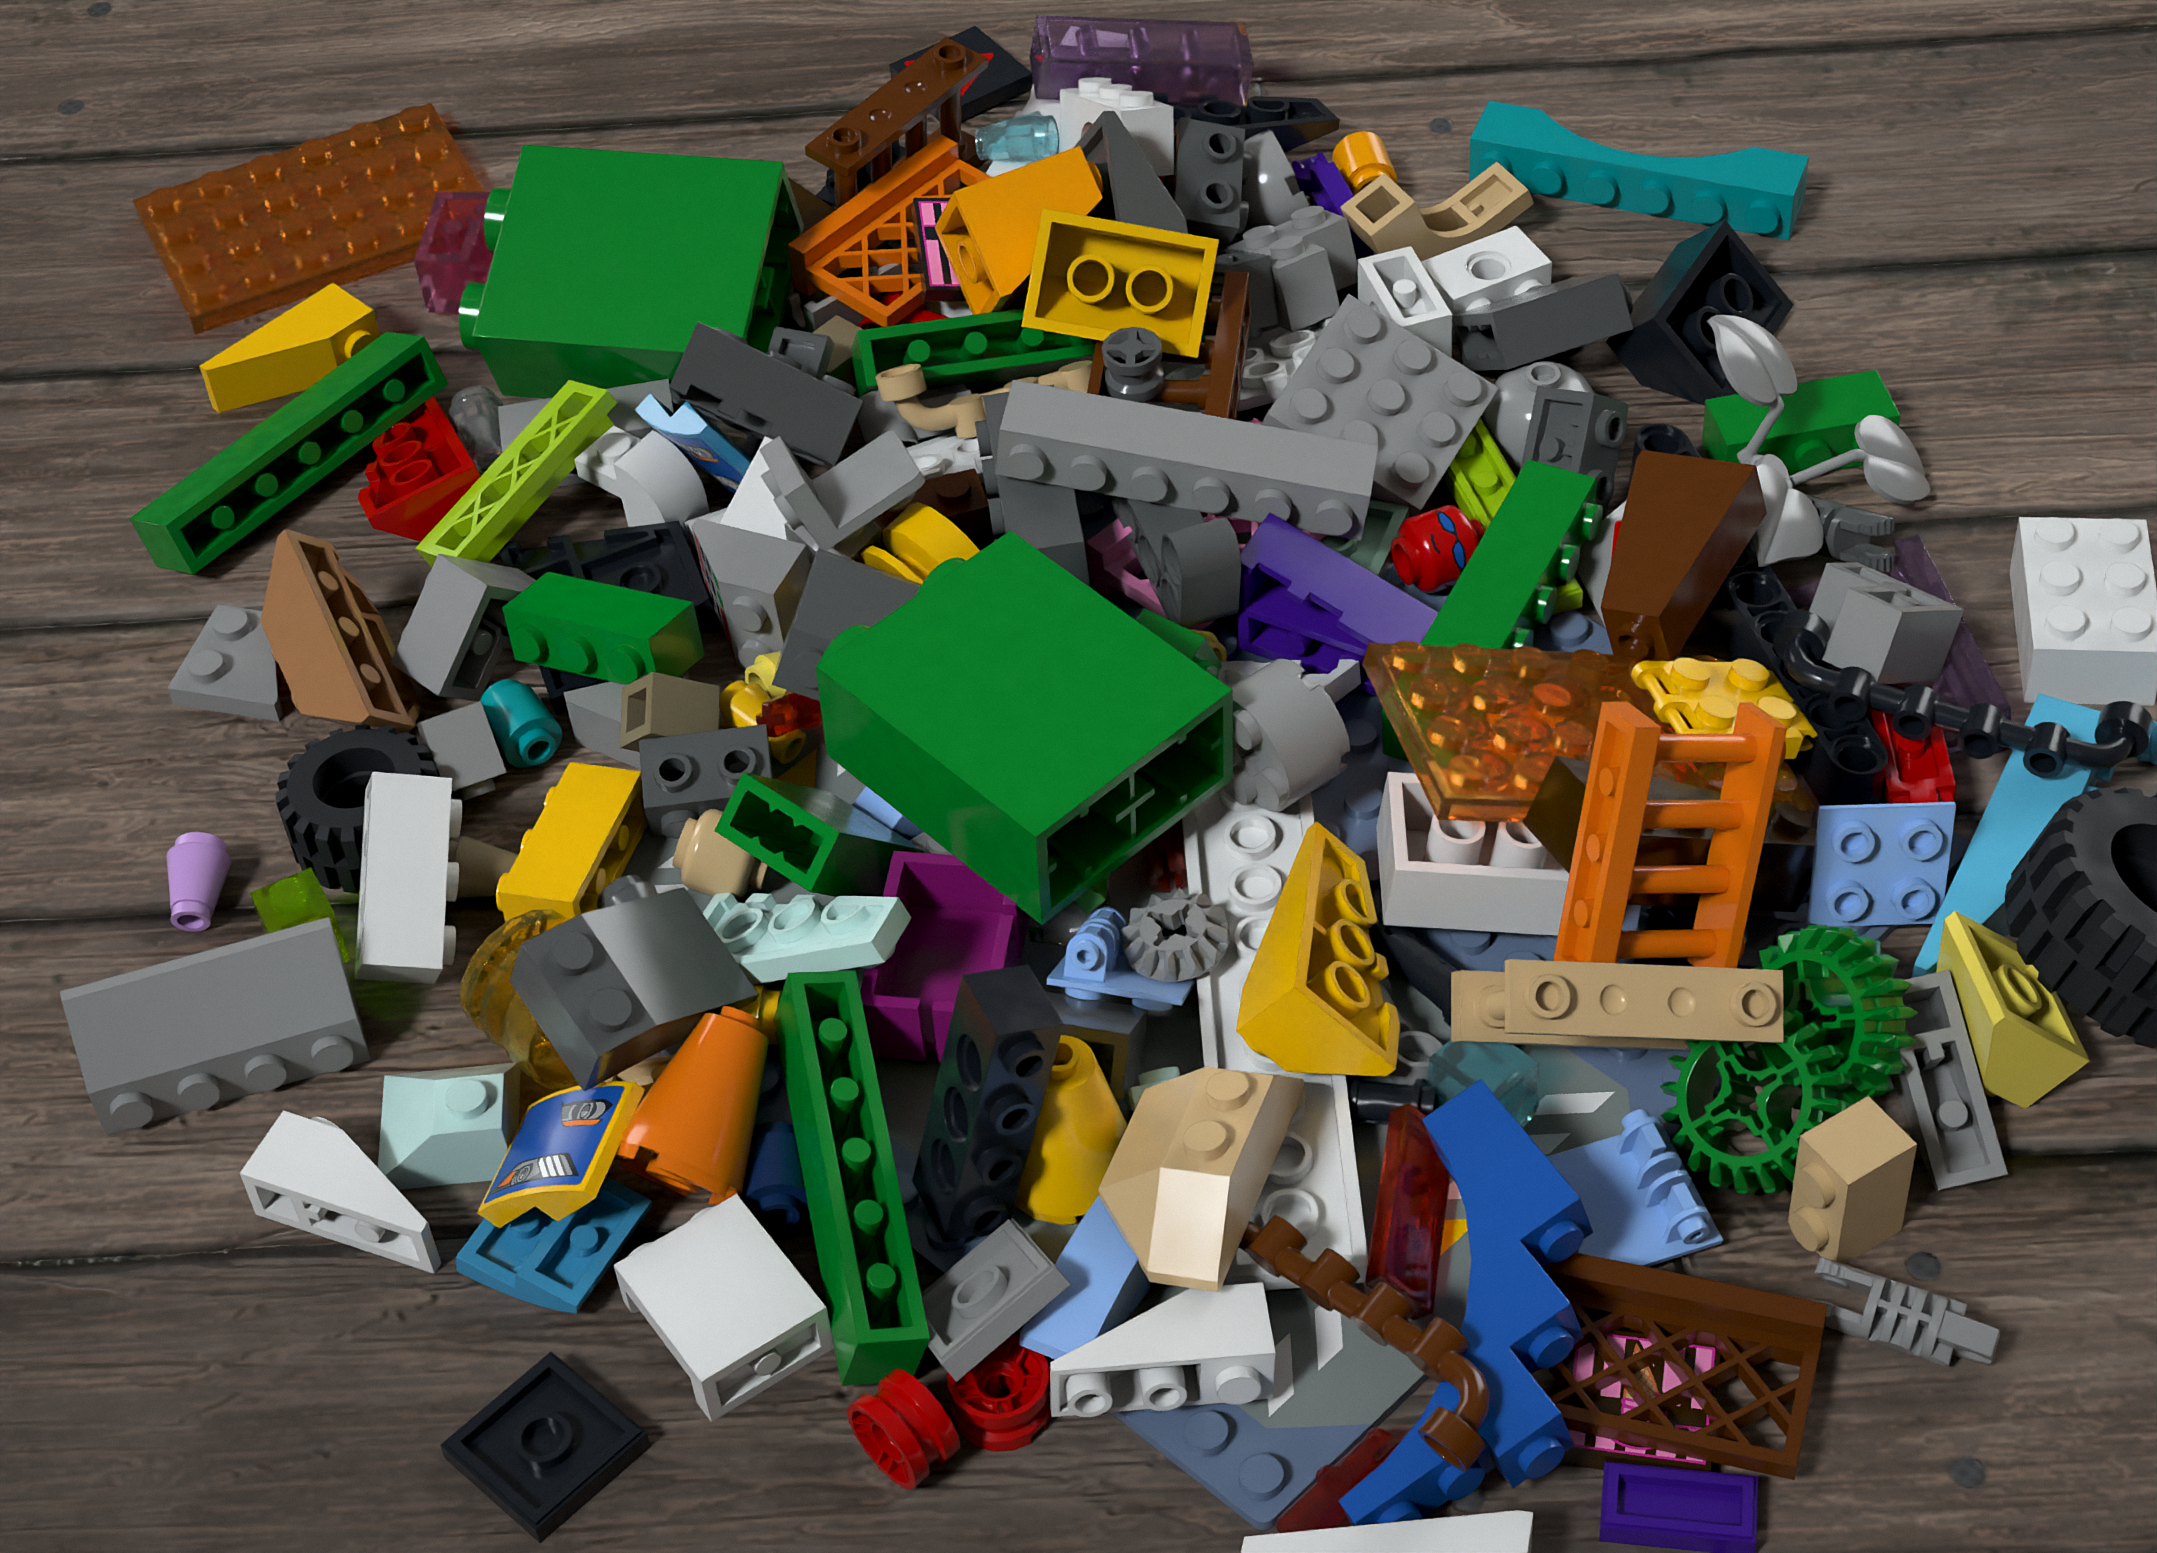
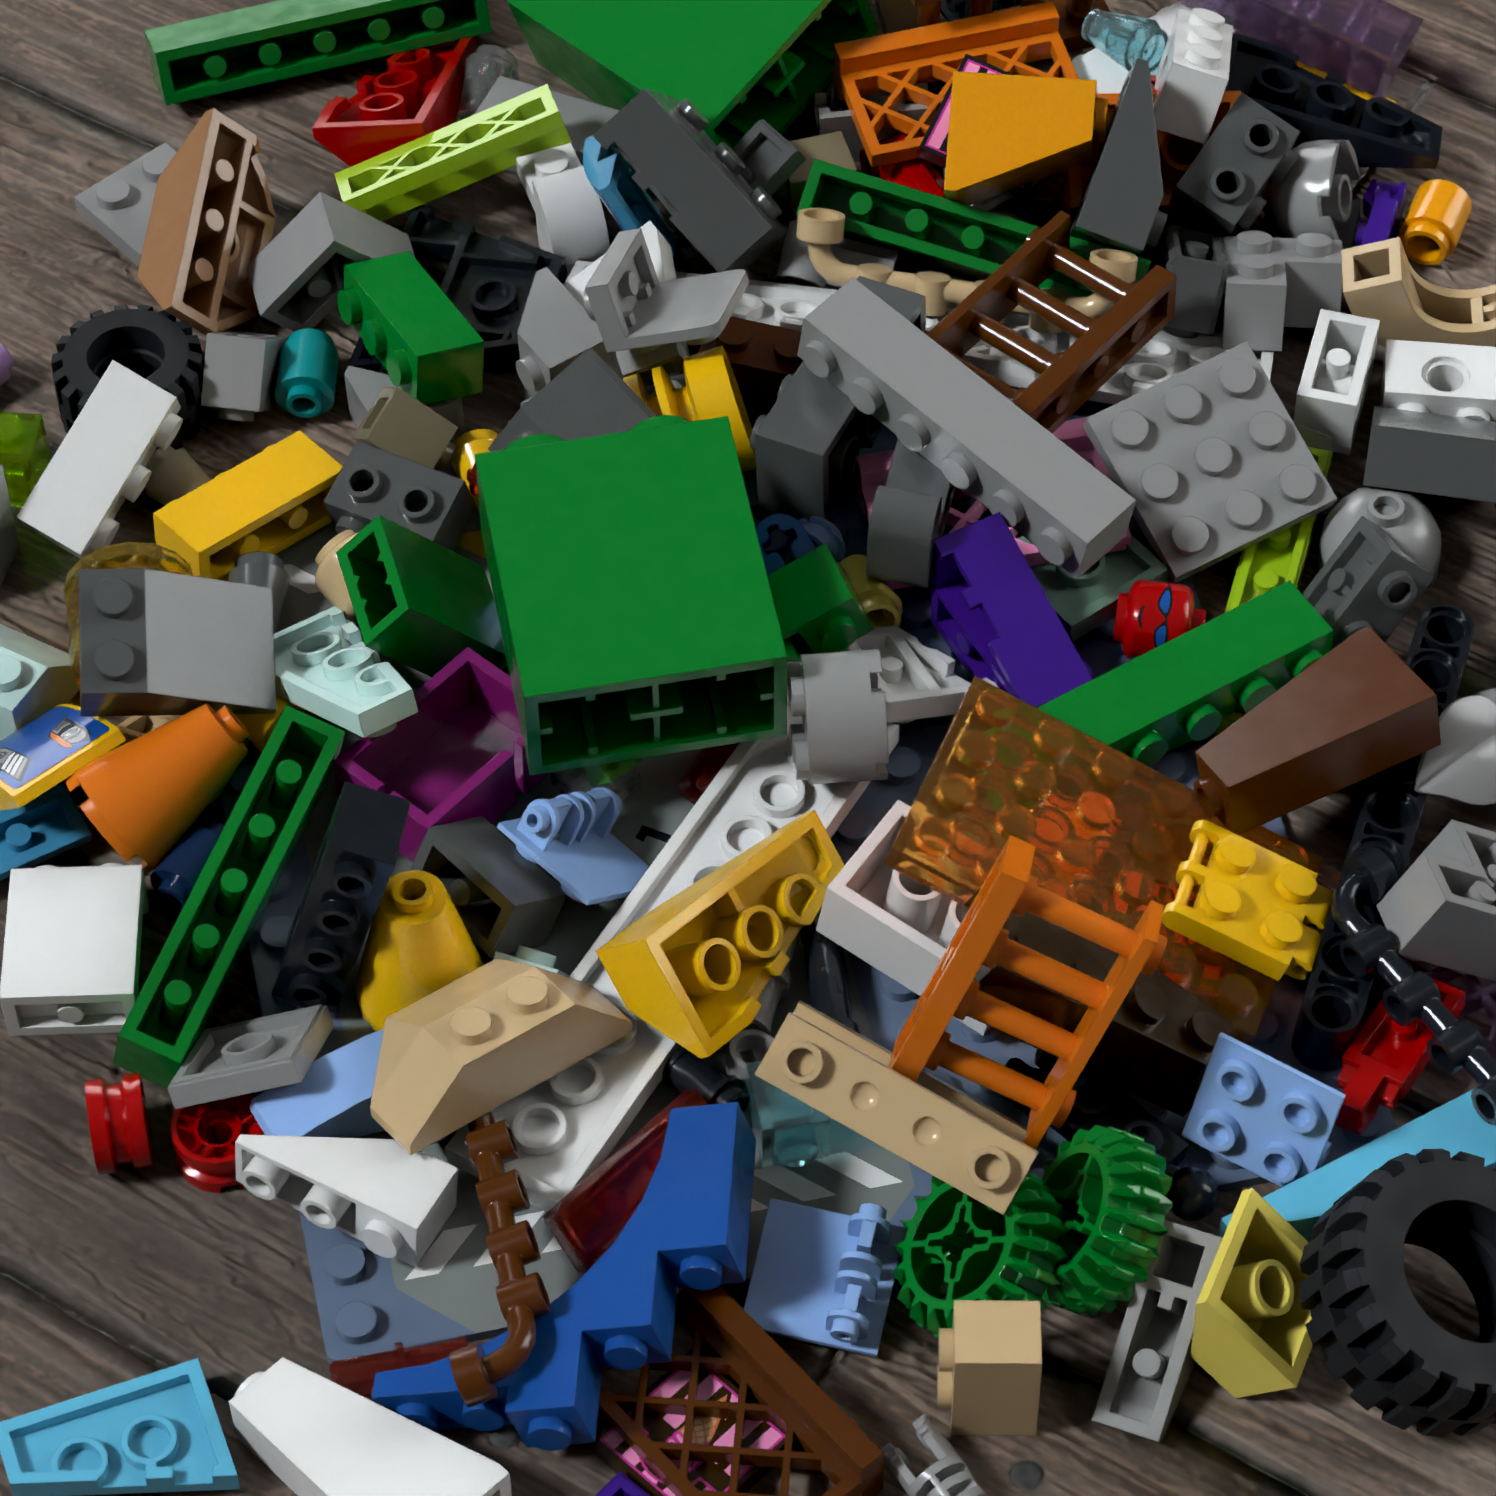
camera: 30 degrees right, 5 degrees up
yellow slope [1021,208,1219,359] -> none
dark grey wheel [1101,327,1165,402] -> none
light grey gear [1120,887,1230,982] -> none

